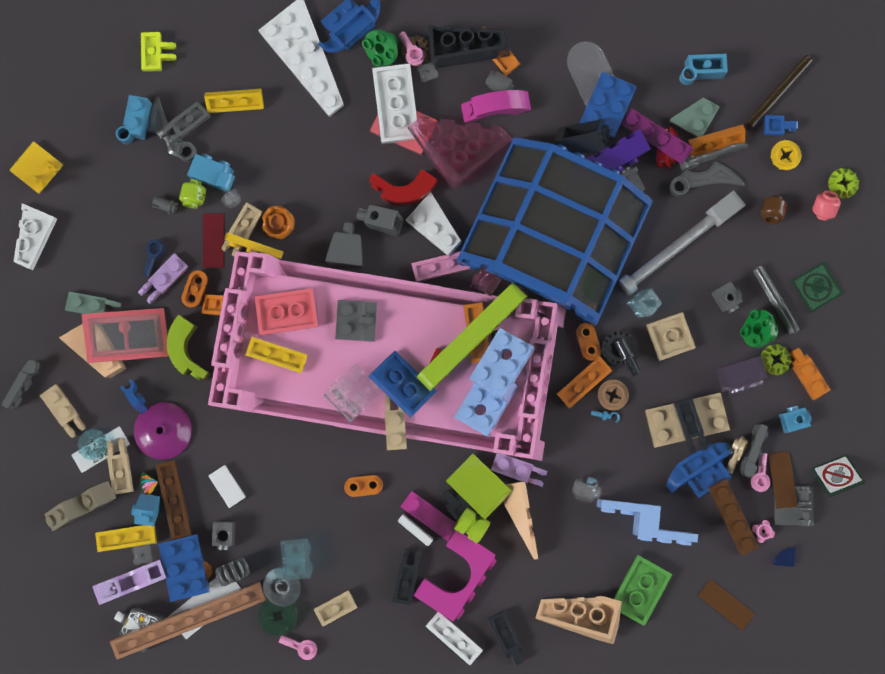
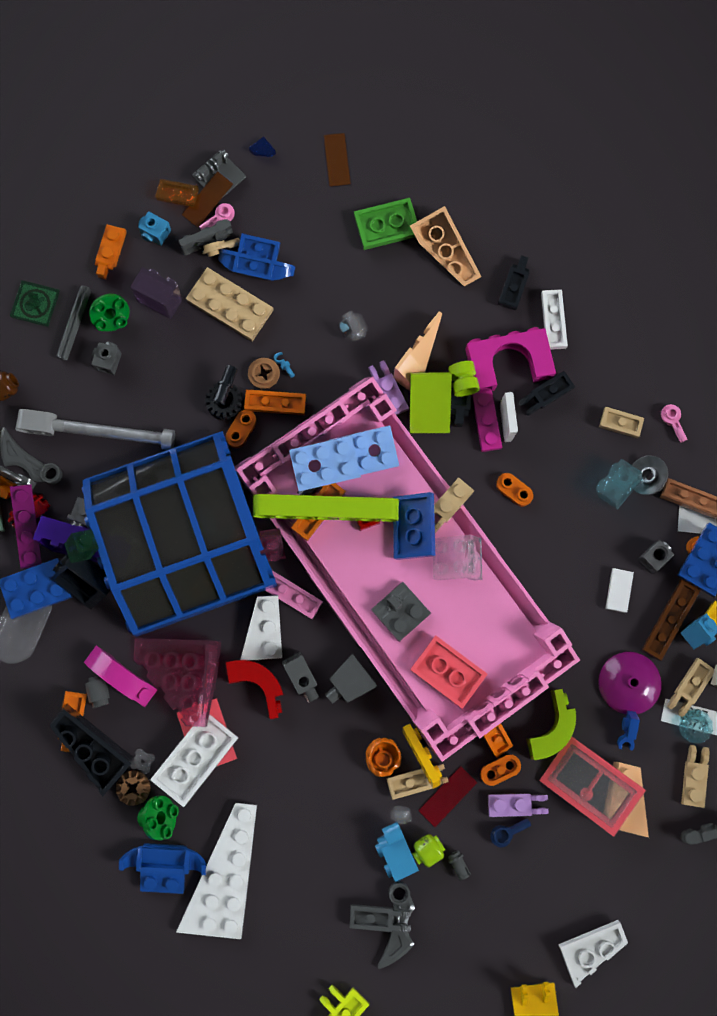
camera: 140 degrees left, 5 degrees down
sand green hinge [65,292,121,314] -> none
dark azure hinge [116,95,152,144] -> none
tile [140,472,159,495] -> none
yellow plate [204,89,264,113] -> none
dark grey gear [215,558,250,586] -> none
yellow plate [245,337,308,374] -> none
clear green plate [258,599,298,636] -> none
bright pink plate [398,32,425,66] -> none
light blue bracket [597,499,698,546] -> none
clear light blue brick [627,289,662,317] -> none
tan plate [646,312,696,361] -> none
black hinge [672,397,707,454] -> none
reddish brown plate [707,478,759,556] -> none
bright pink plate [752,520,775,543] -> none
lime gear [760,344,792,375] -> none
piece [811,454,866,498] -> none
none -> clear green brick [64,529,99,563]
none -> clear orange plate [155,179,199,207]

